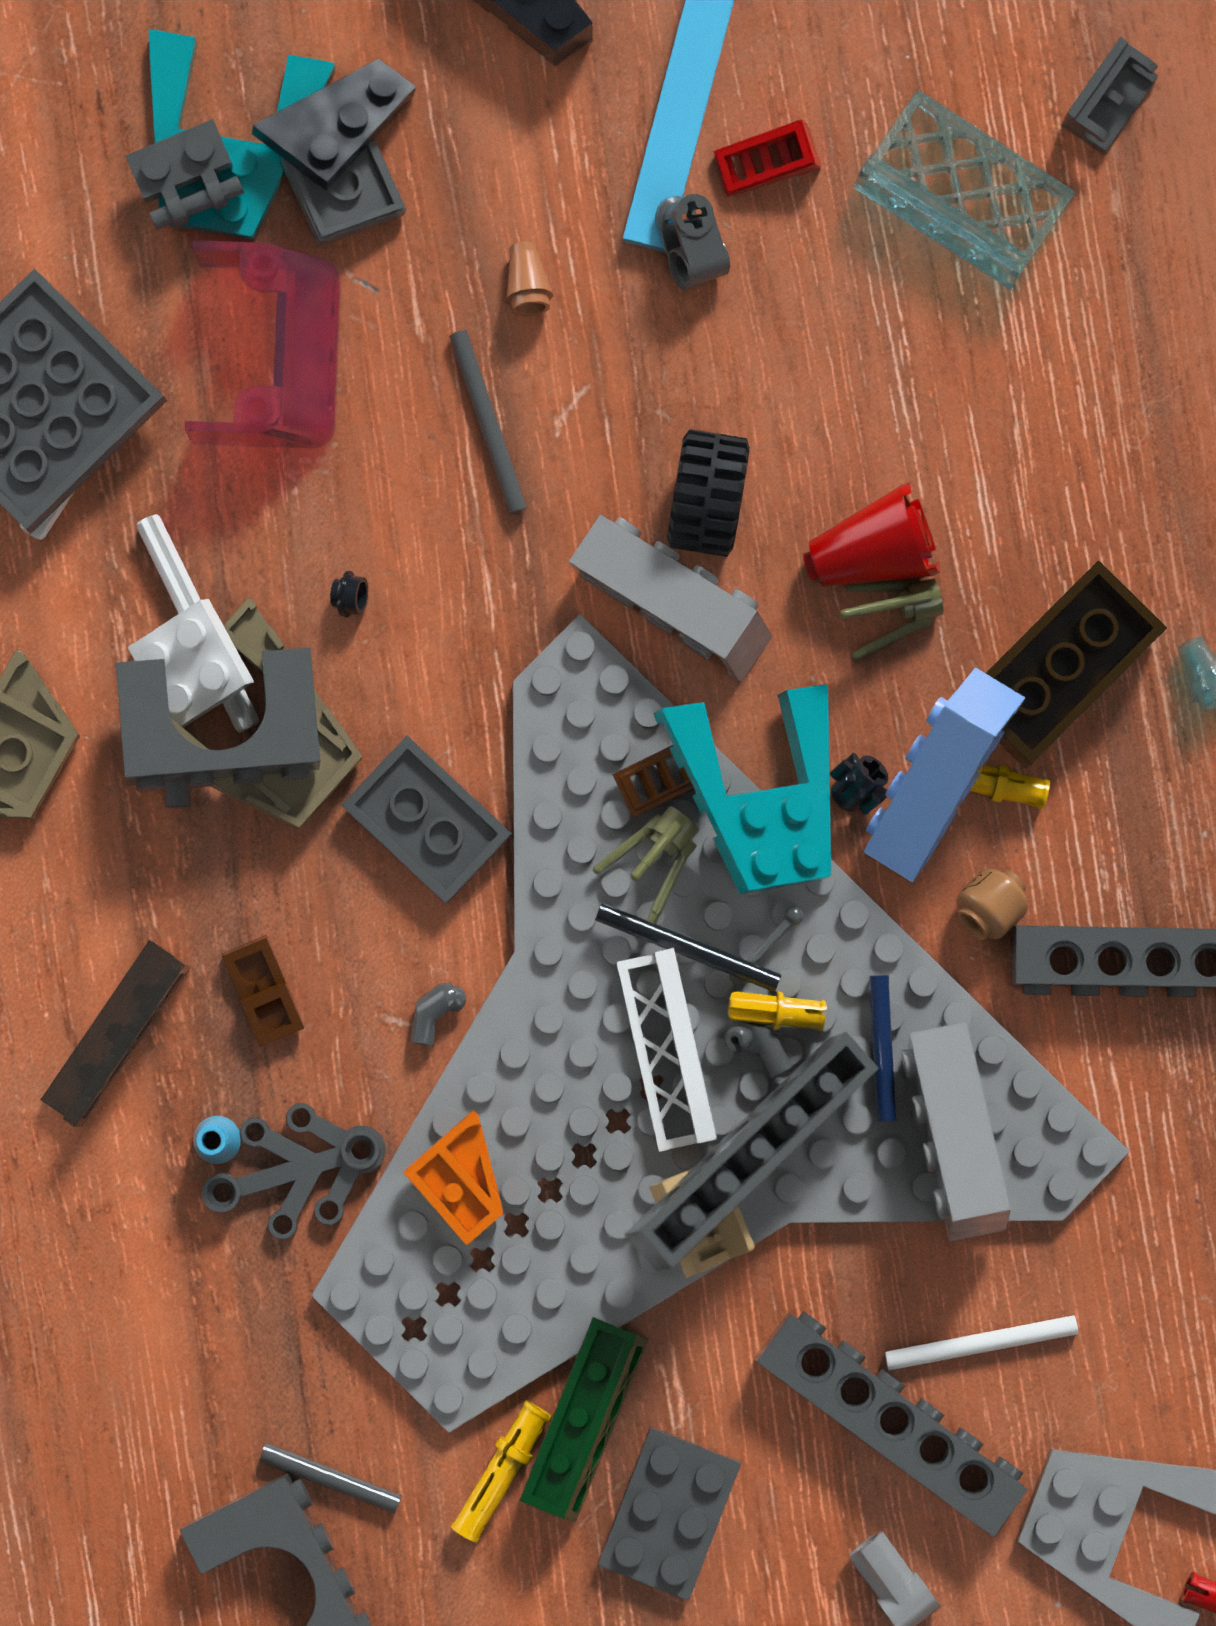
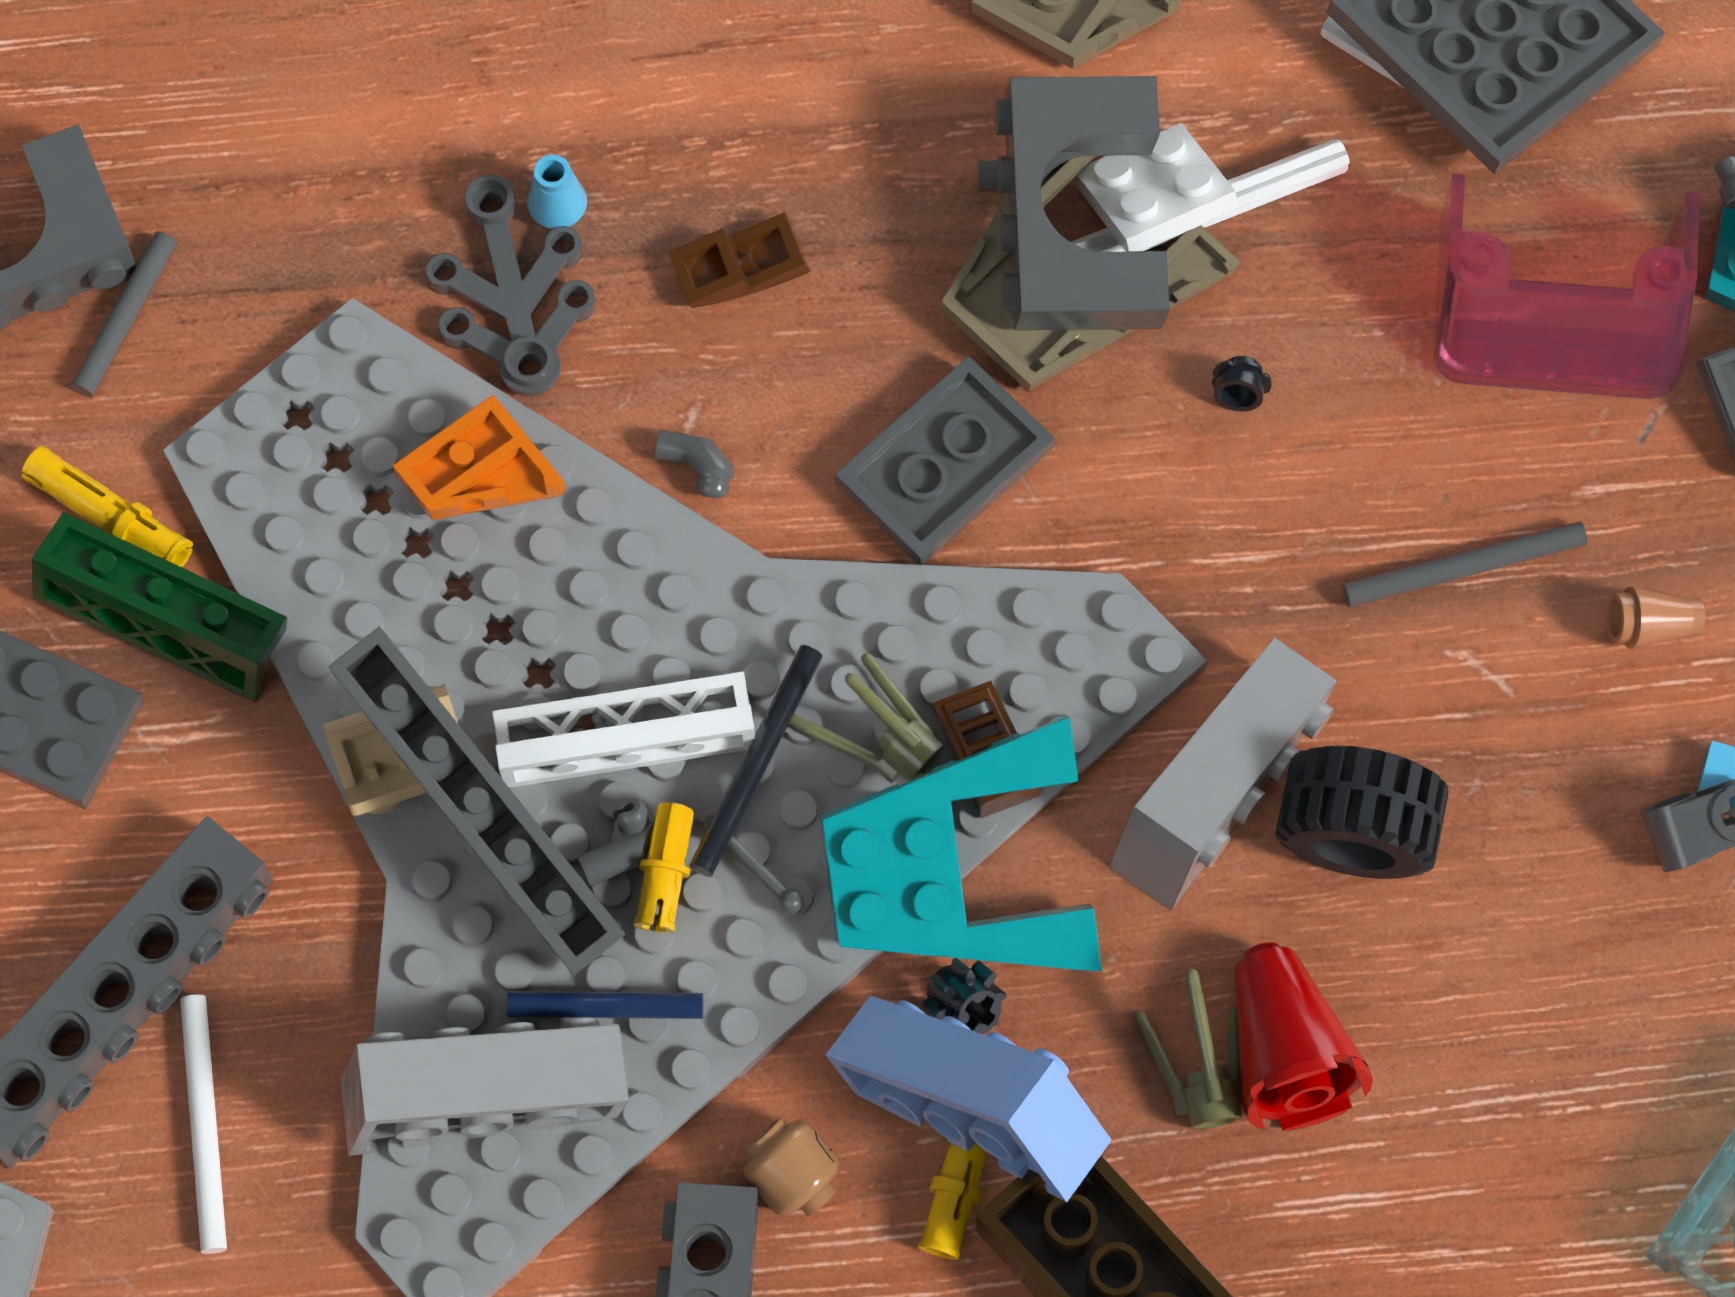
camera: 95 degrees right, 15 degrees down
clear smoke fence [40,940,191,1127] -> none

